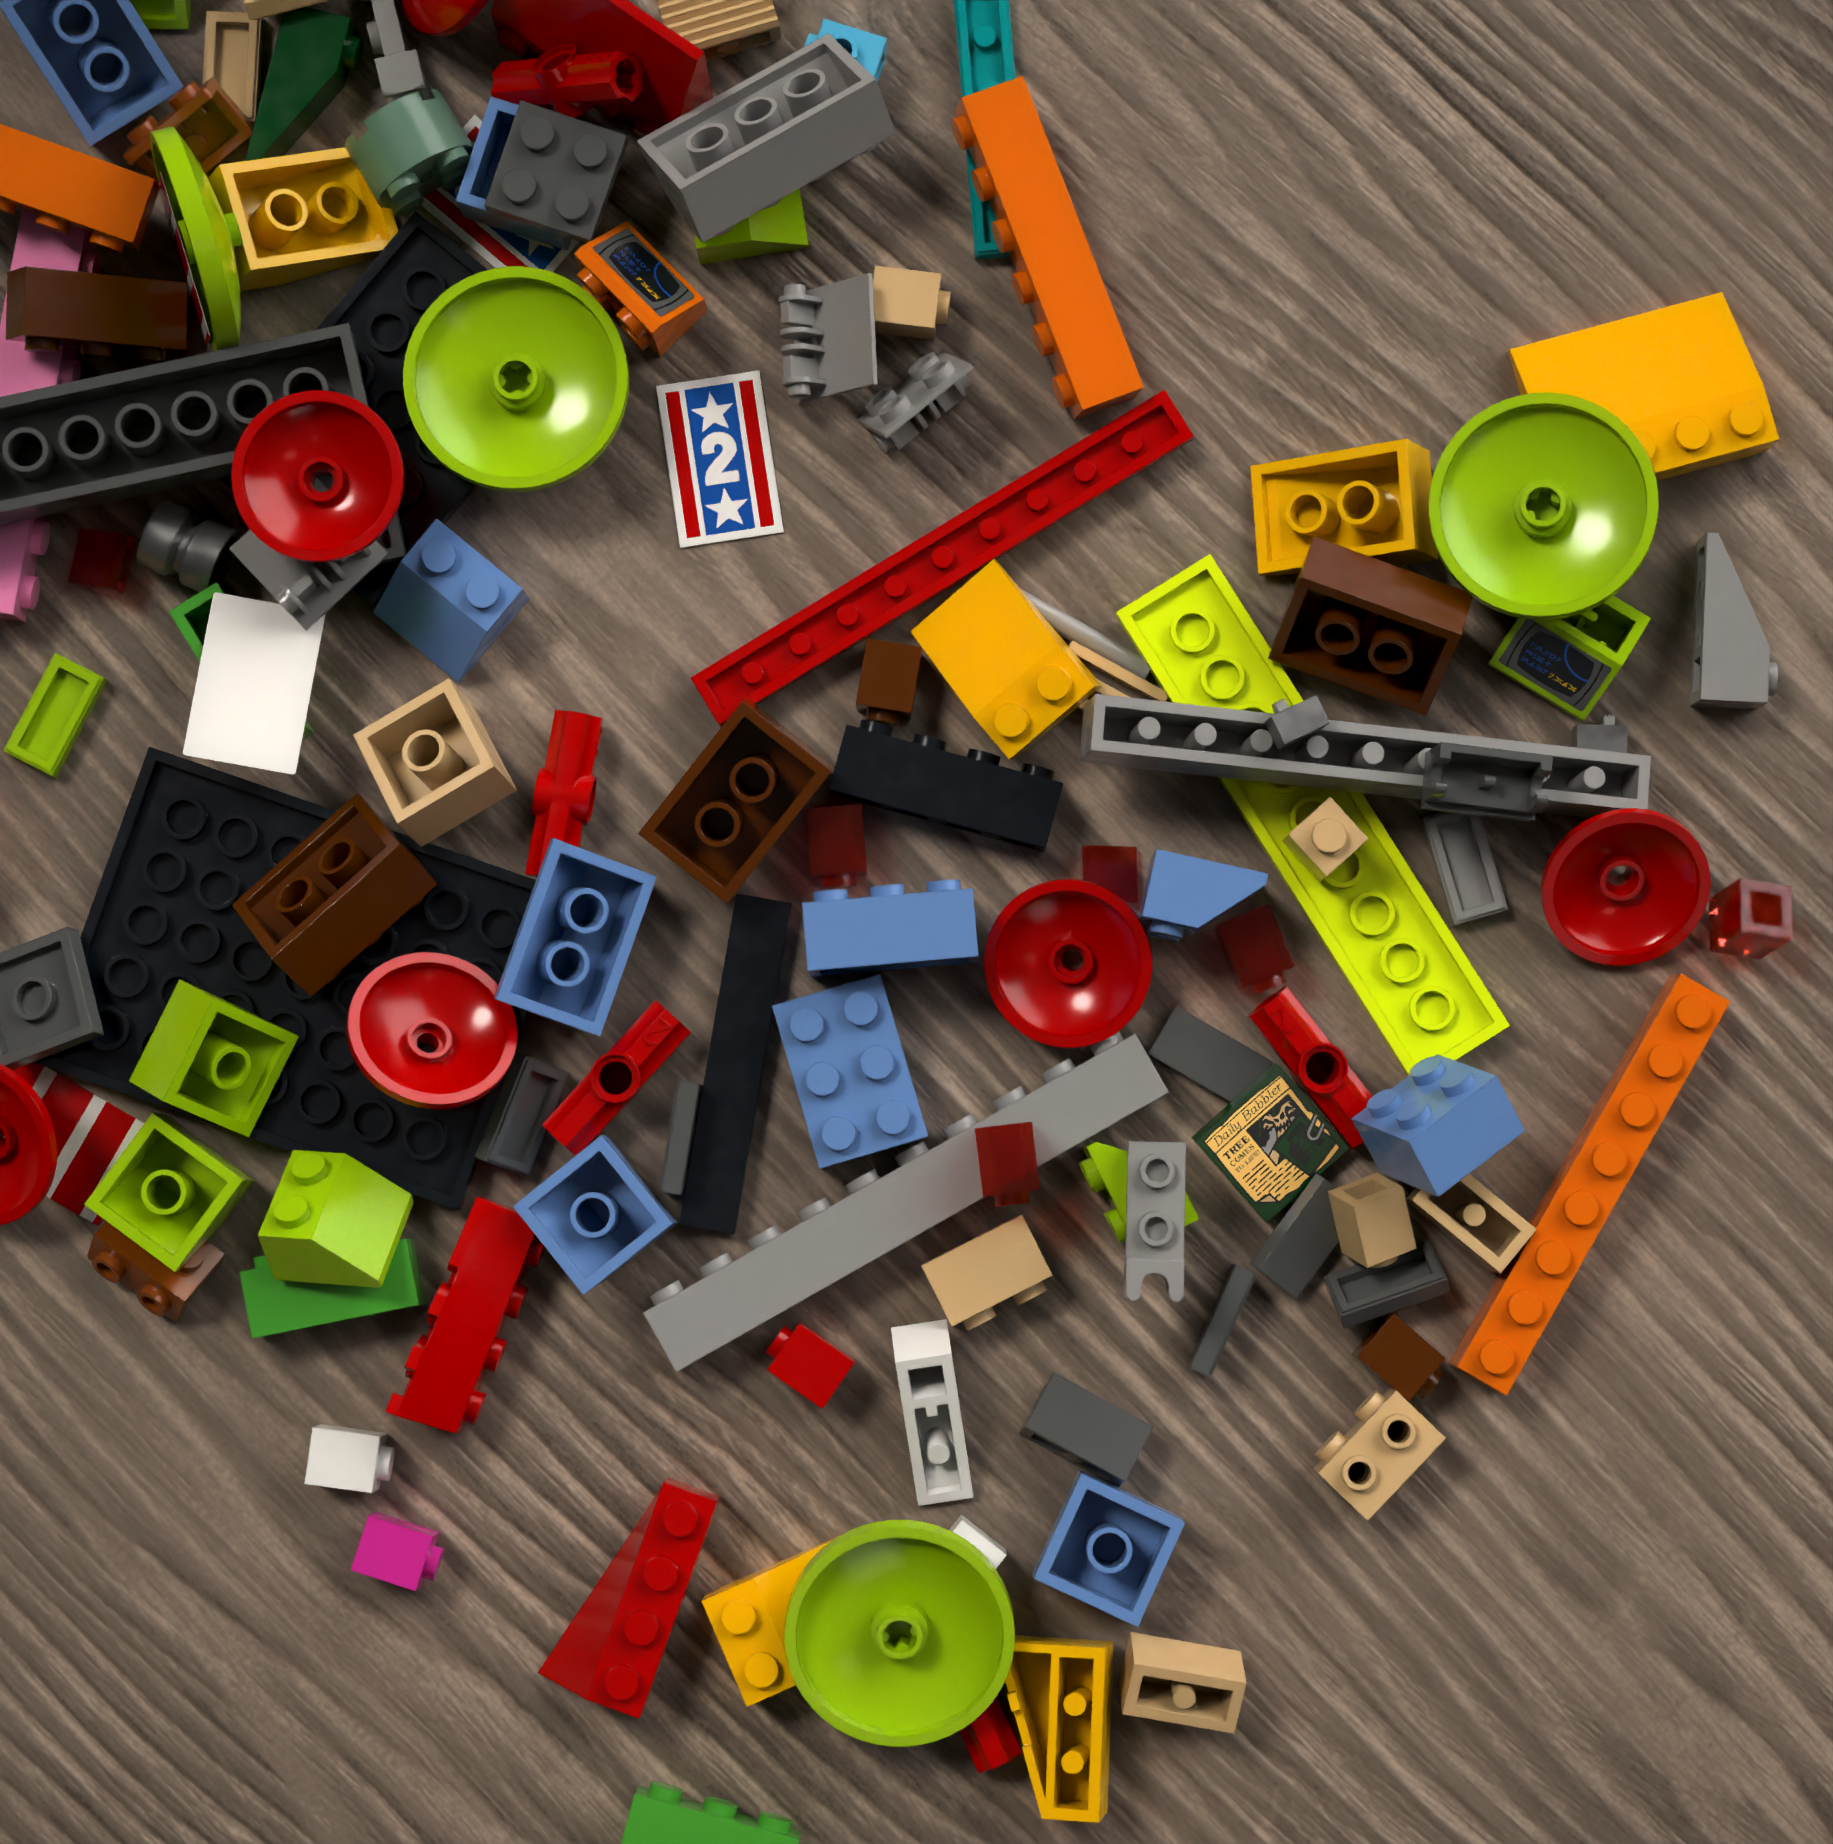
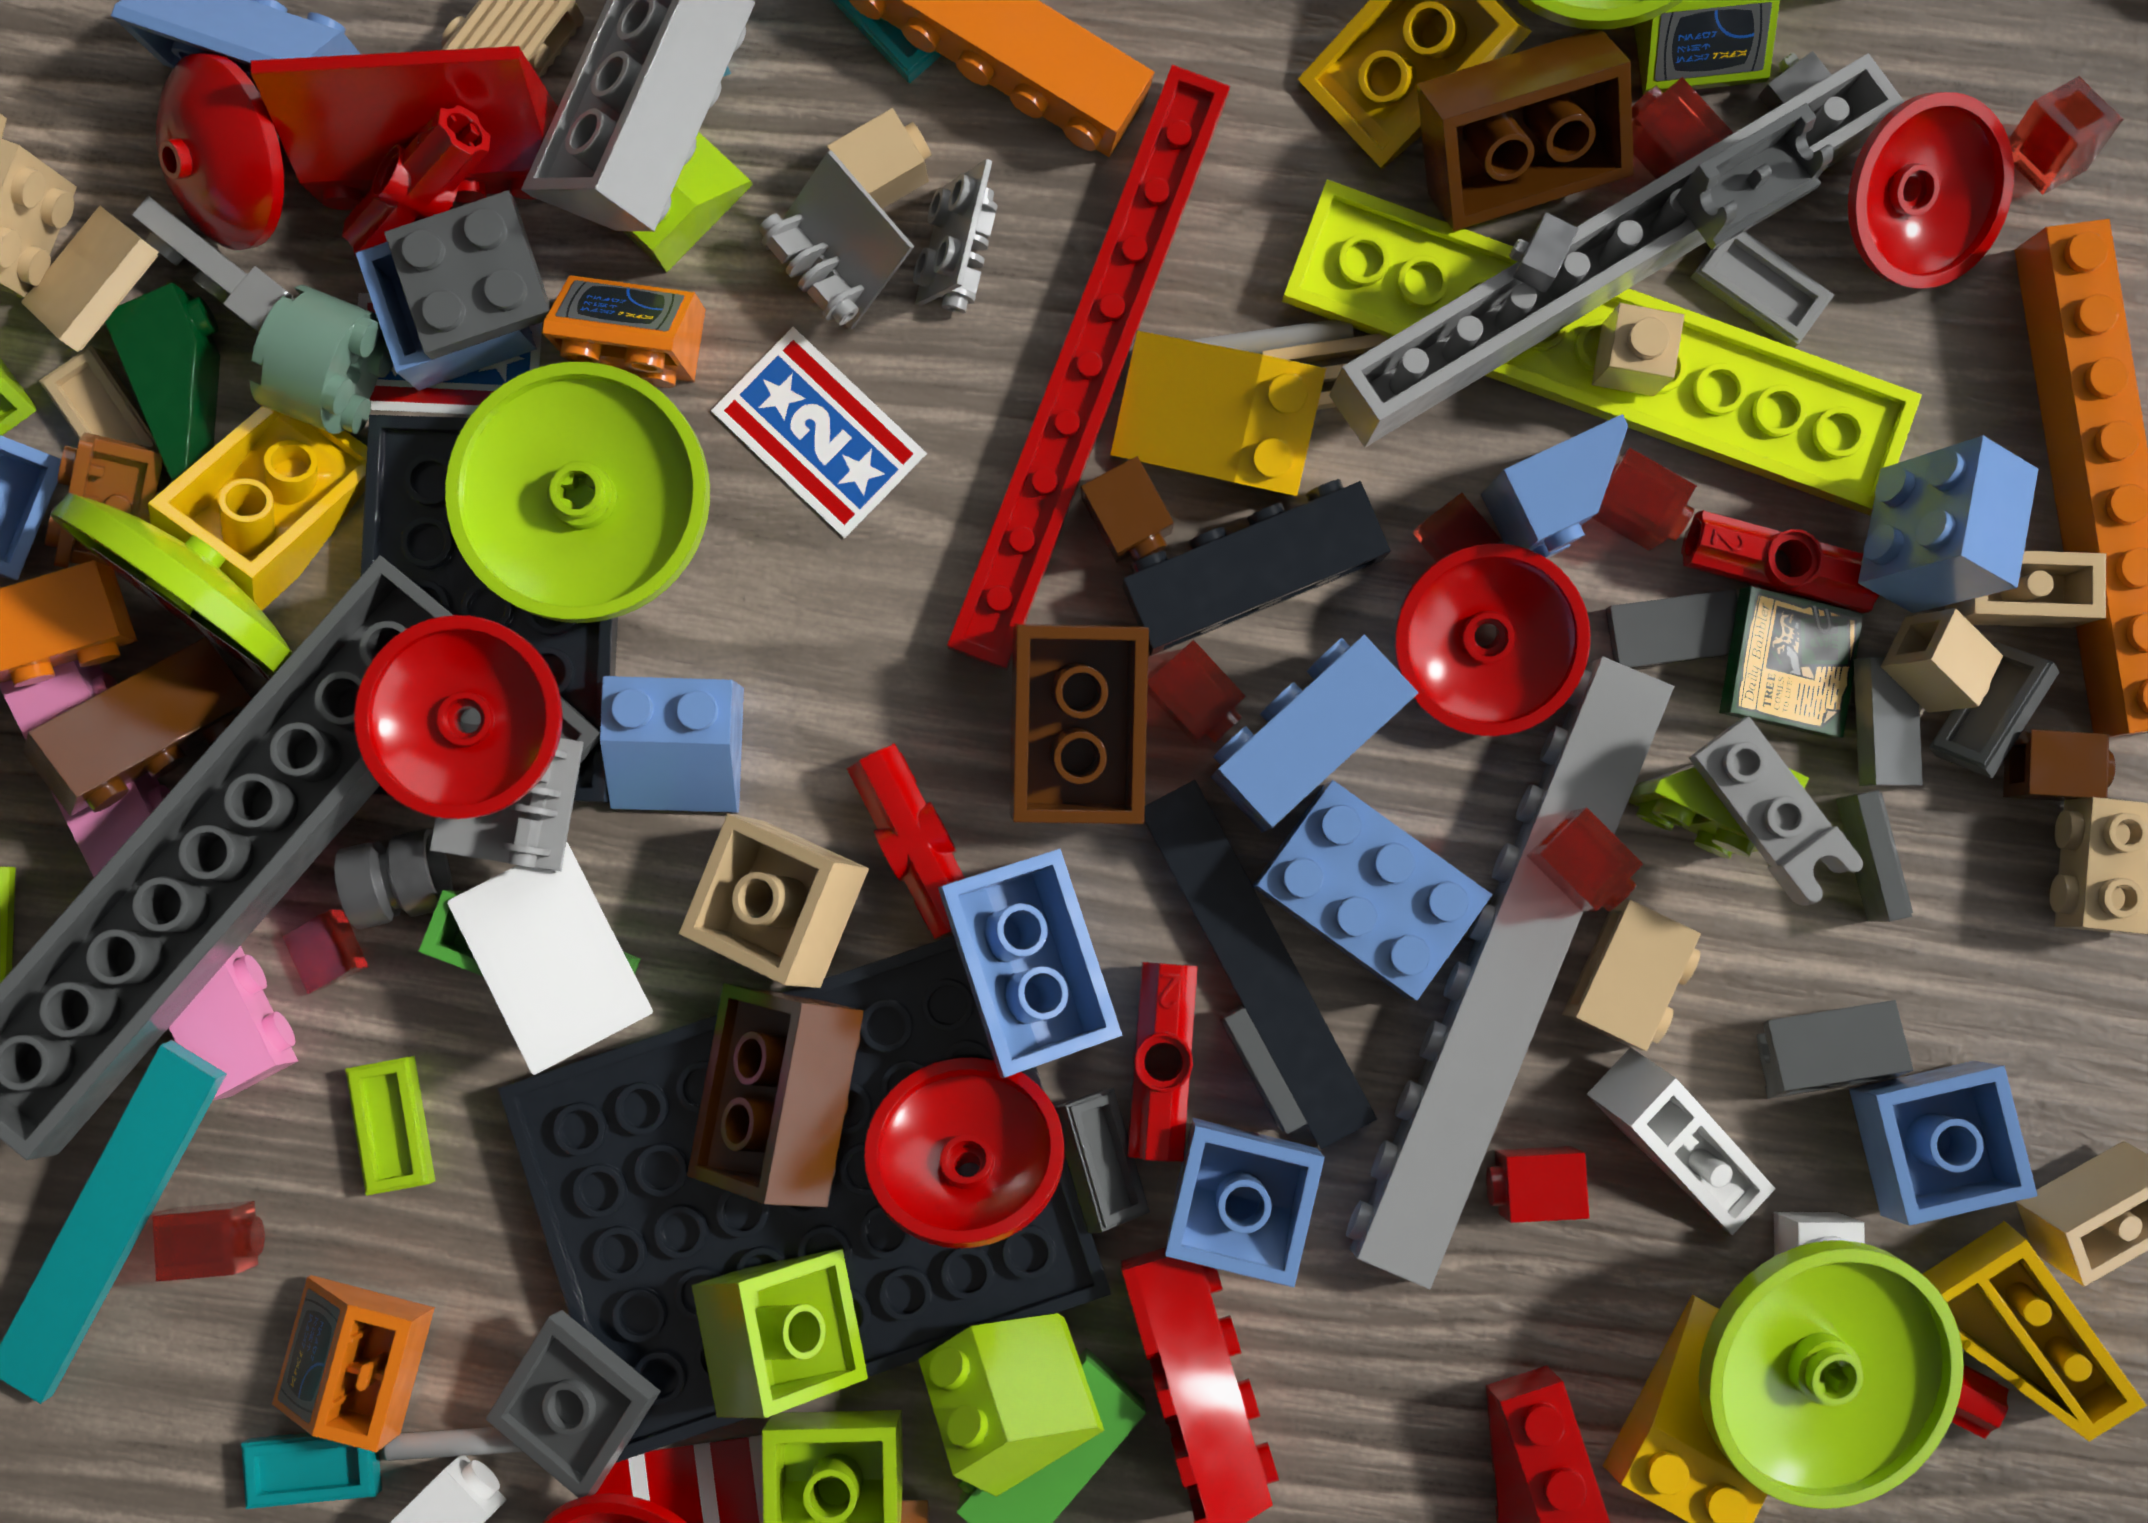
camera: 40 degrees left, 0 degrees up
none -> clear red brick [1632,77,1733,179]

